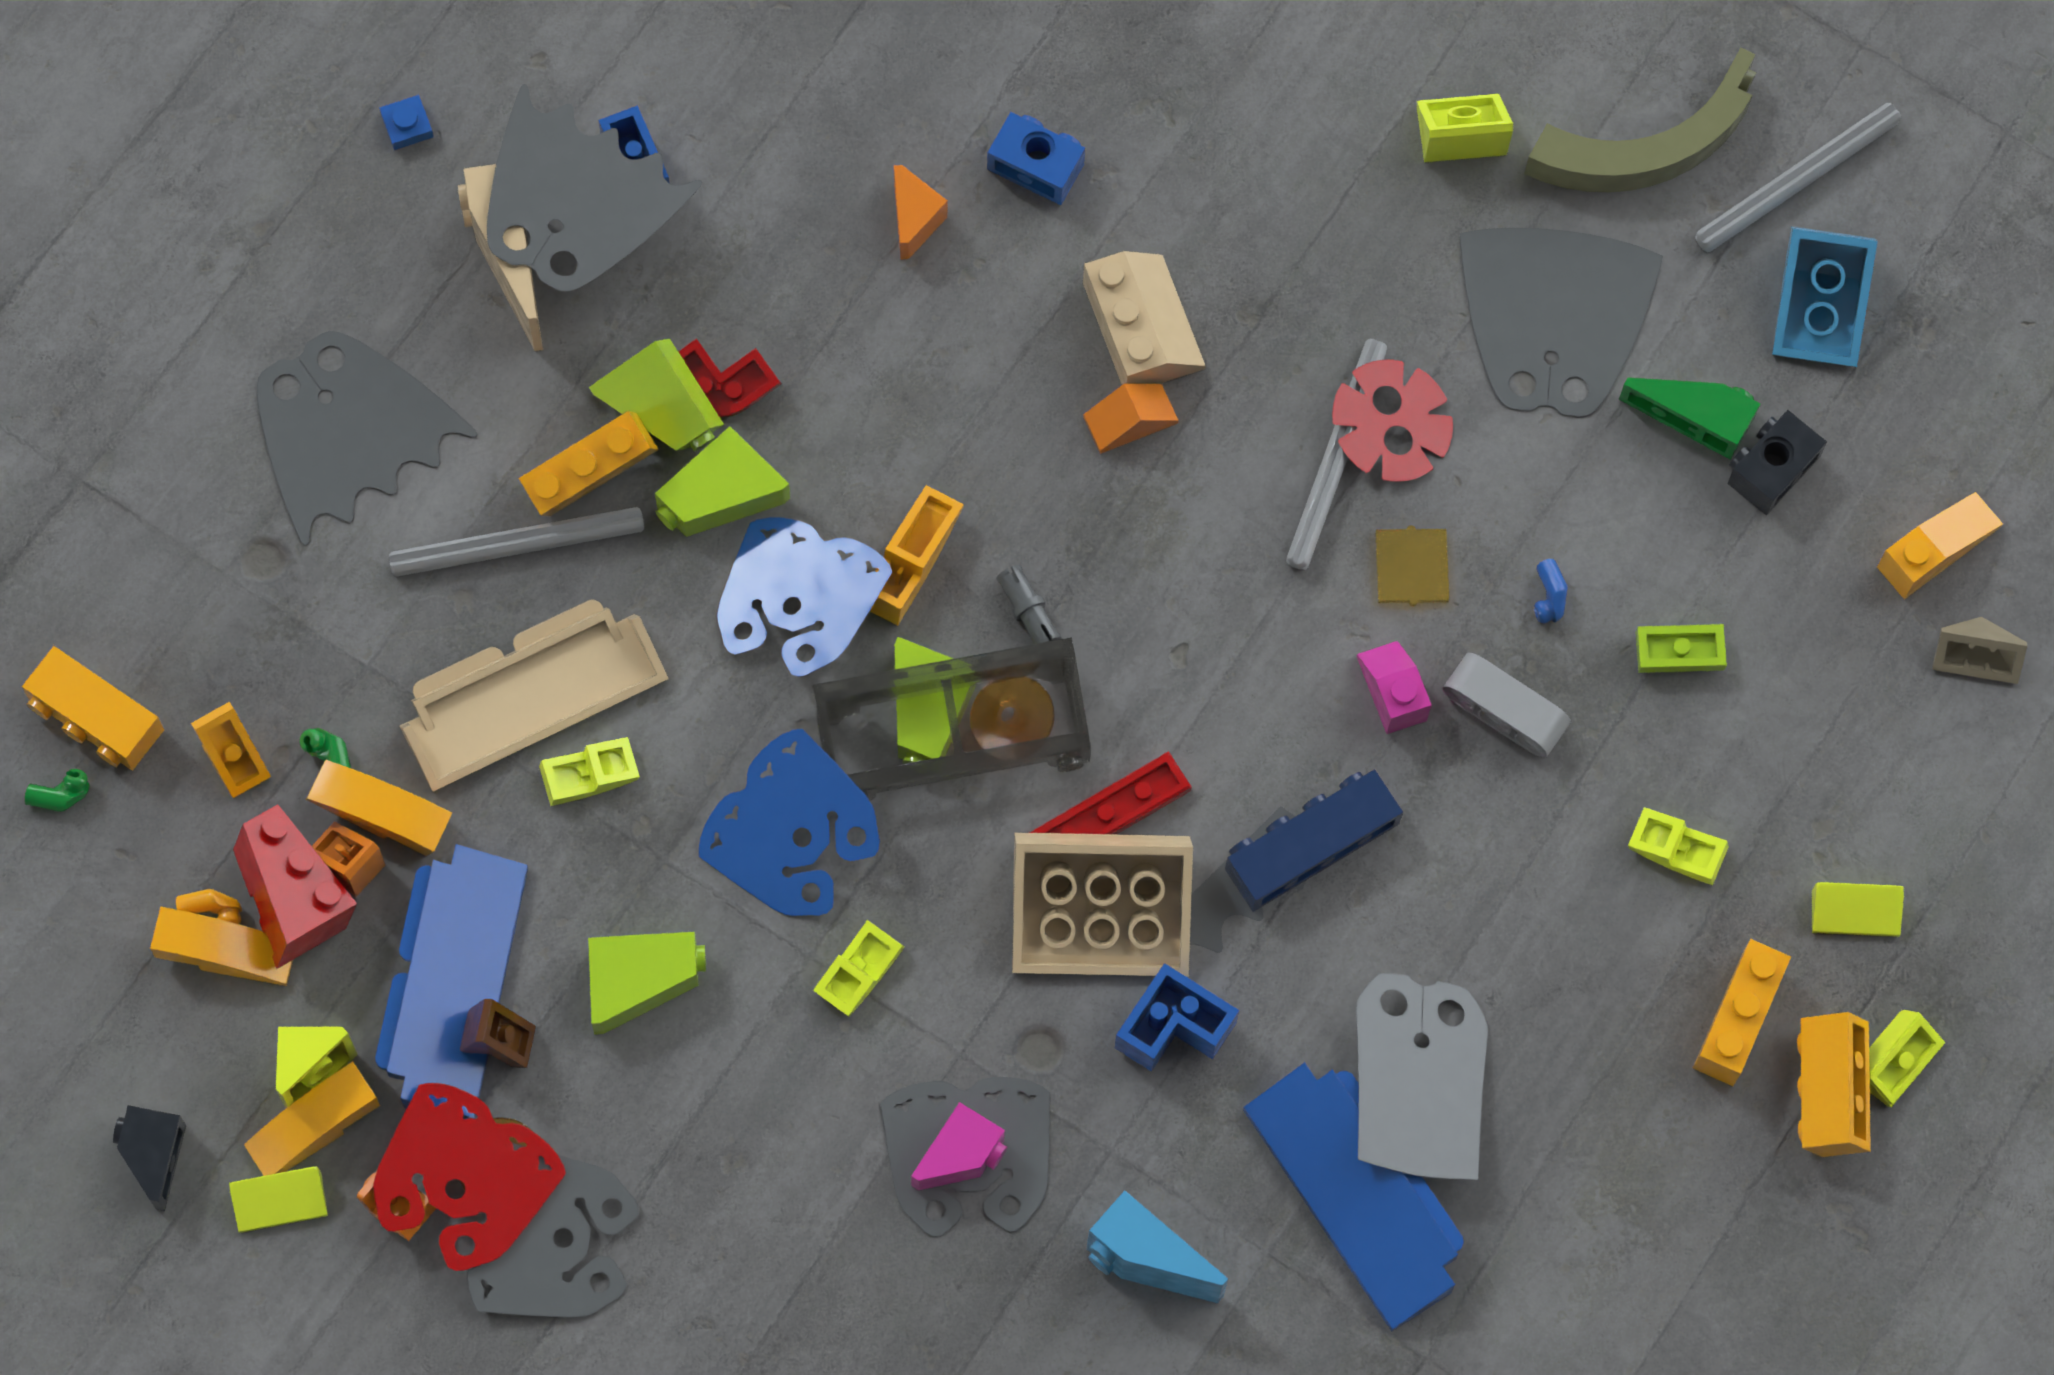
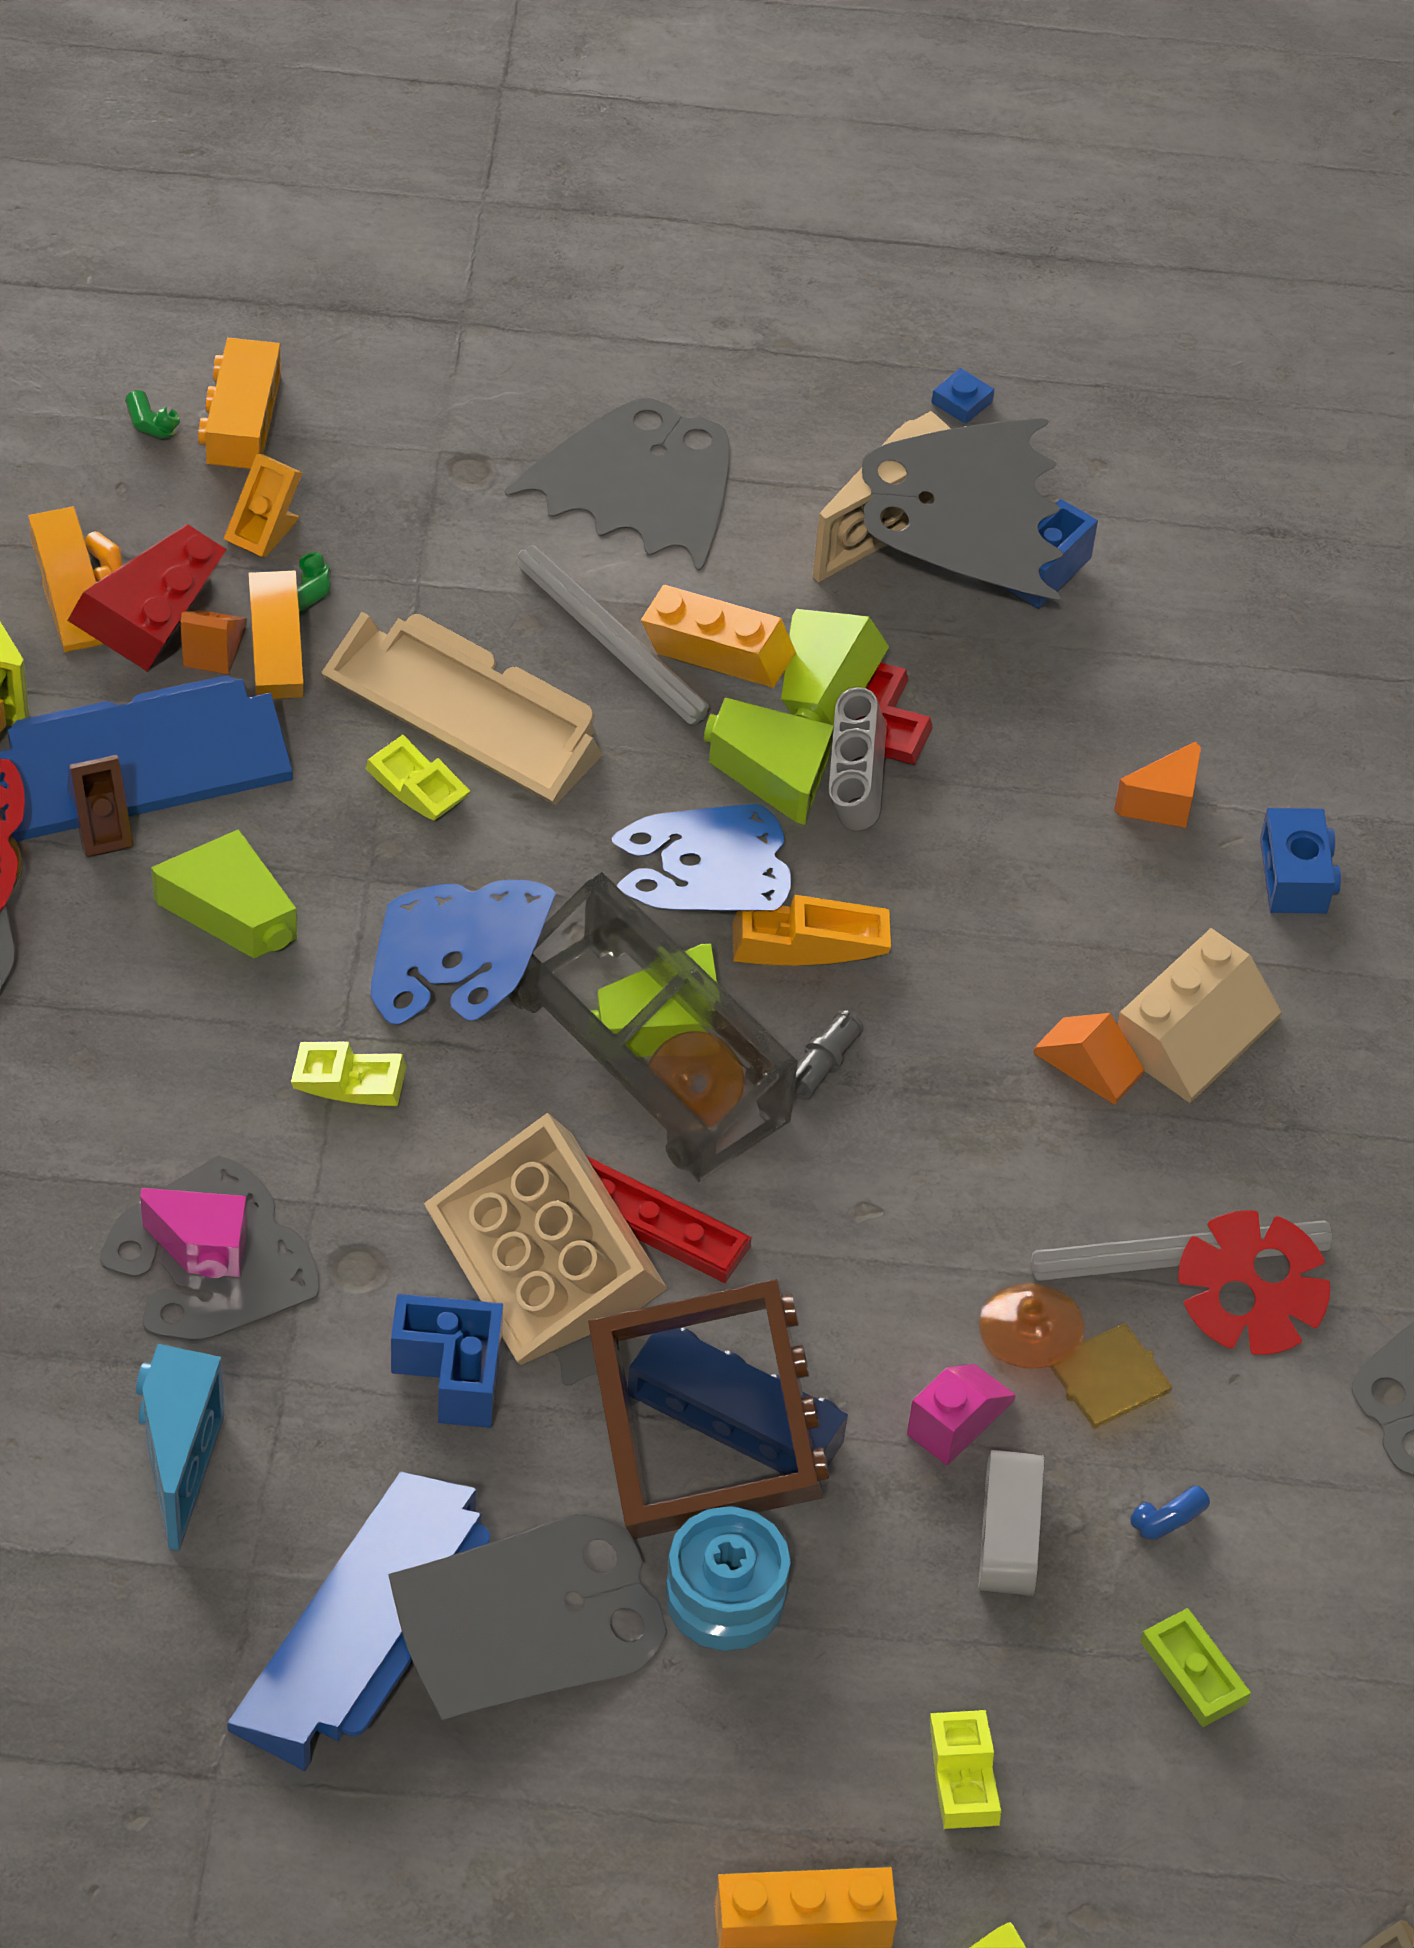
camera: 60 degrees right, 20 degrees down
none -> reddish brown window [588,1279,830,1539]
none -> dark azure wheel [665,1506,791,1651]
none -> light grey beam [829,687,886,831]
none -> clear orange dish [979,1283,1084,1368]

